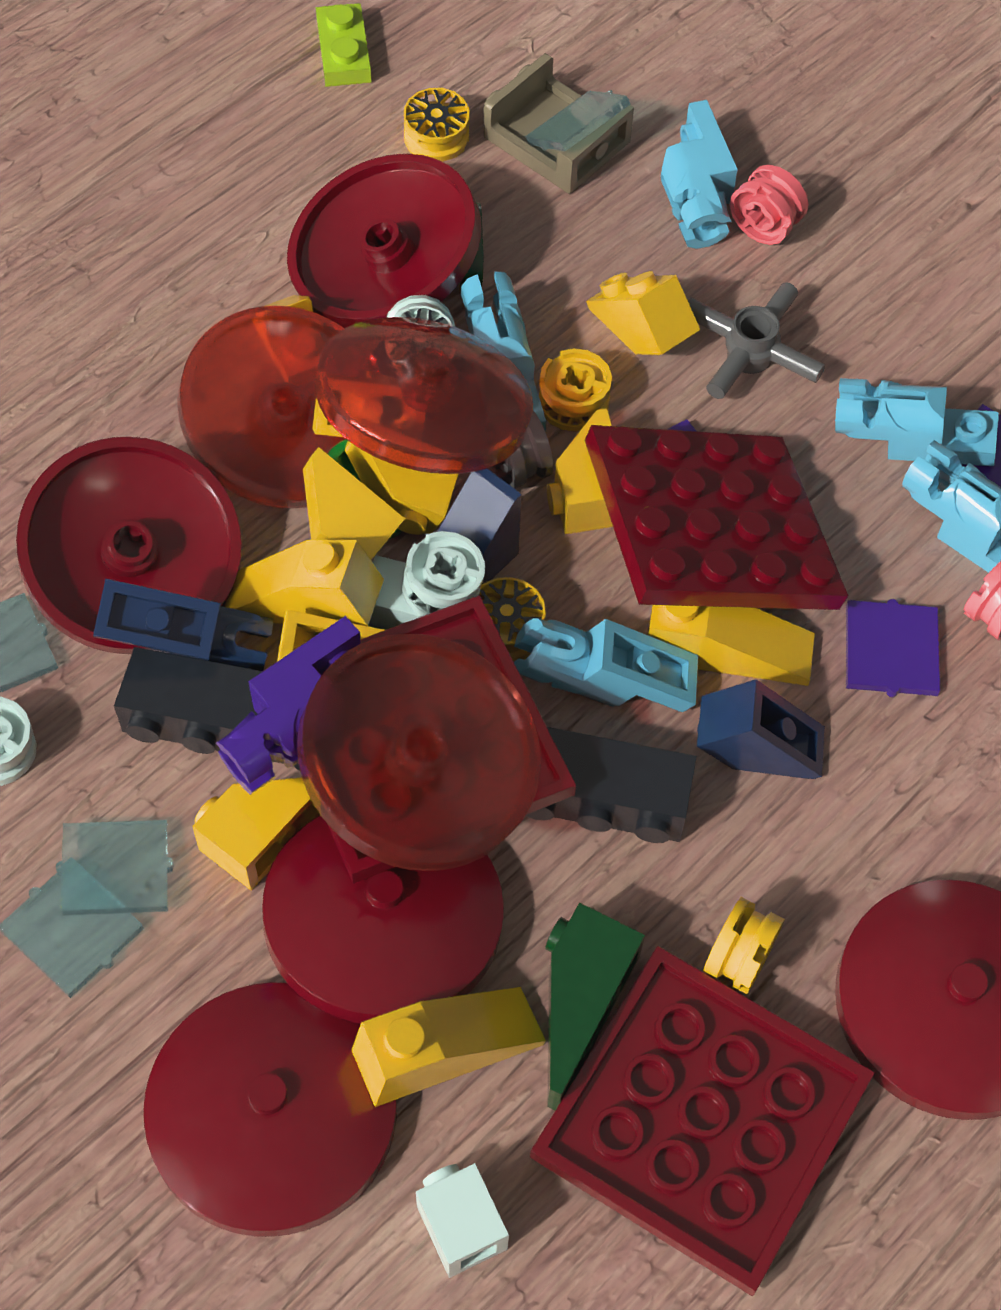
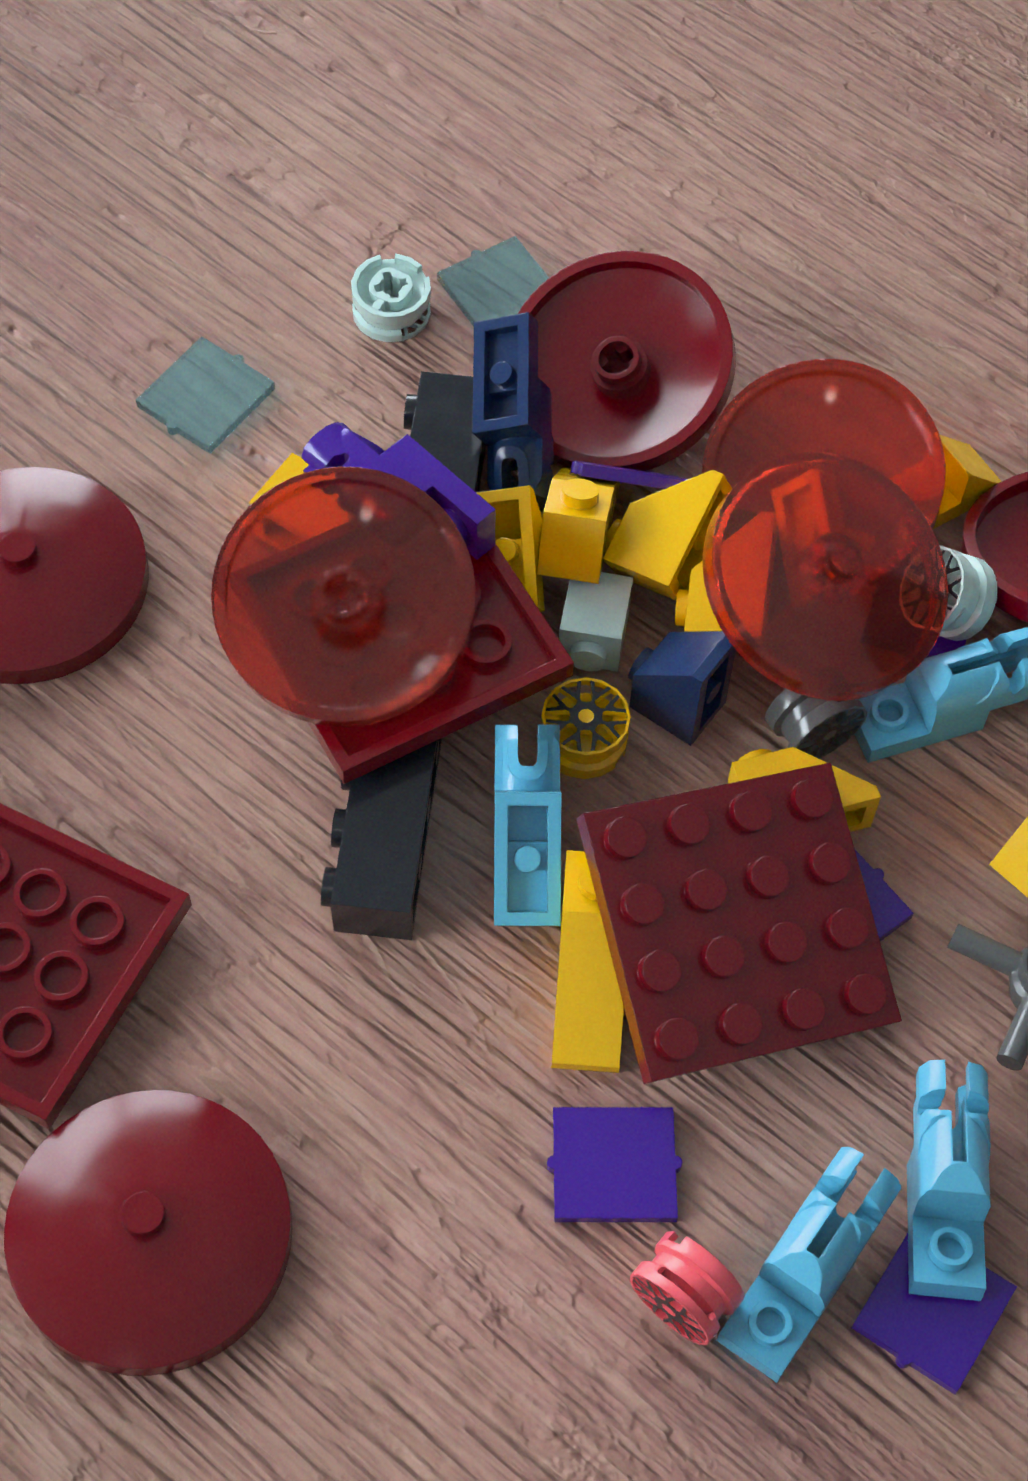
camera: 85 degrees right, 0 degrees up
clear light blue piece [56,820,174,916] -> none
dark red dish [262,815,504,1024] -> none
yellow slope [352,987,546,1107] -> none
light aqua wheel [402,531,485,616] -> none
yellow wheel [539,348,612,431] -> none
dark green slope [545,902,645,1110] -> none
dark blue slope [697,679,825,779] -> none
yellow wheel [703,897,785,994] -> none
none -> dark purple piece [570,460,688,489]

